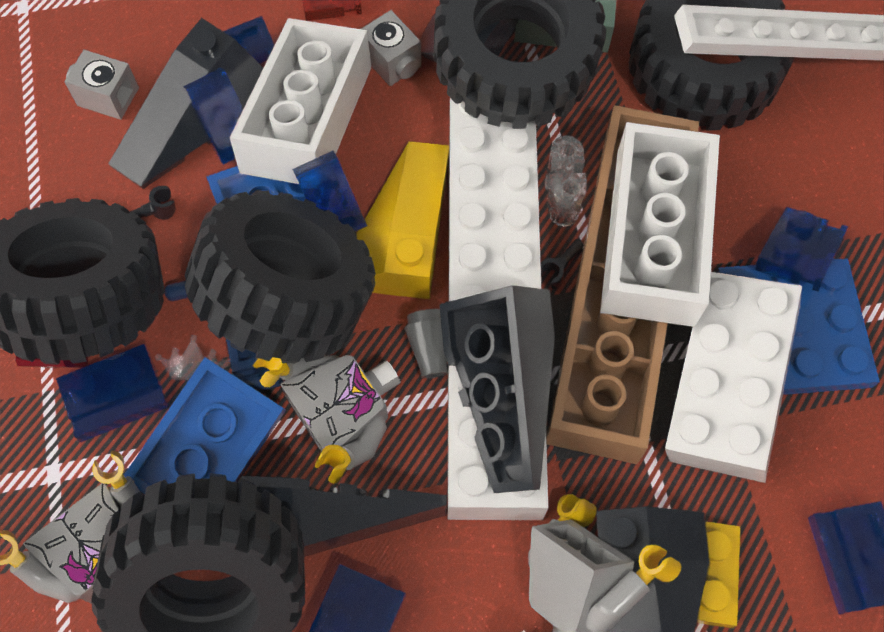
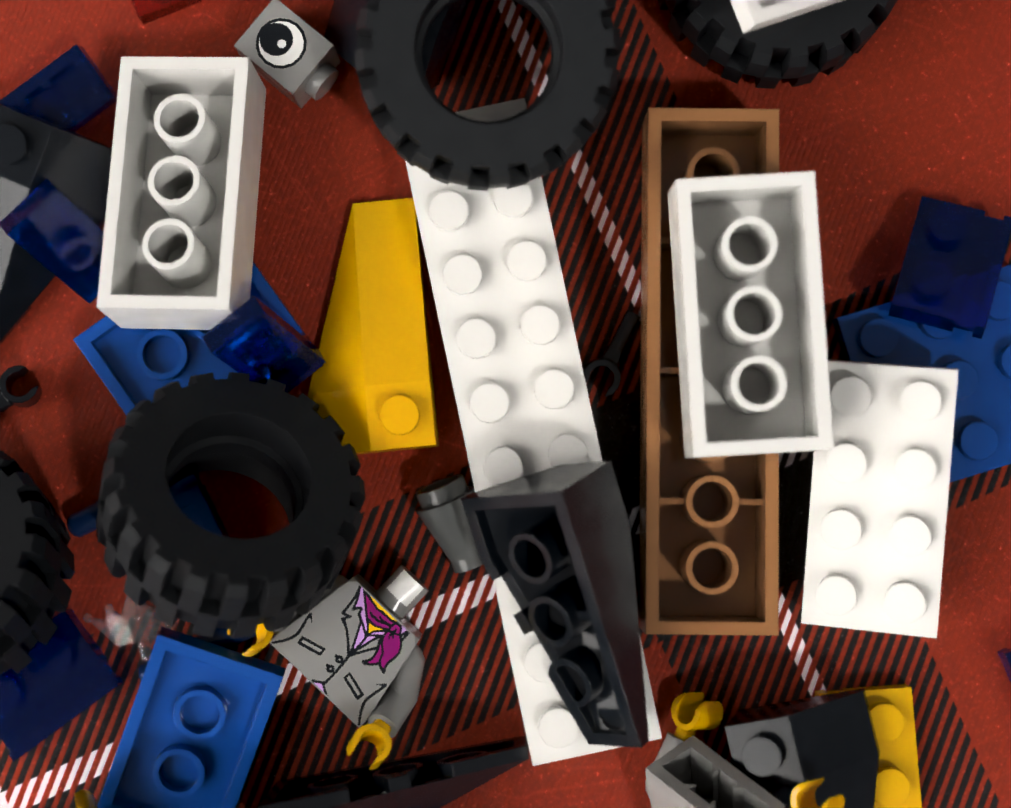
camera: 10 degrees left, 20 degrees up
clear piece [545,136,587,227] -> none

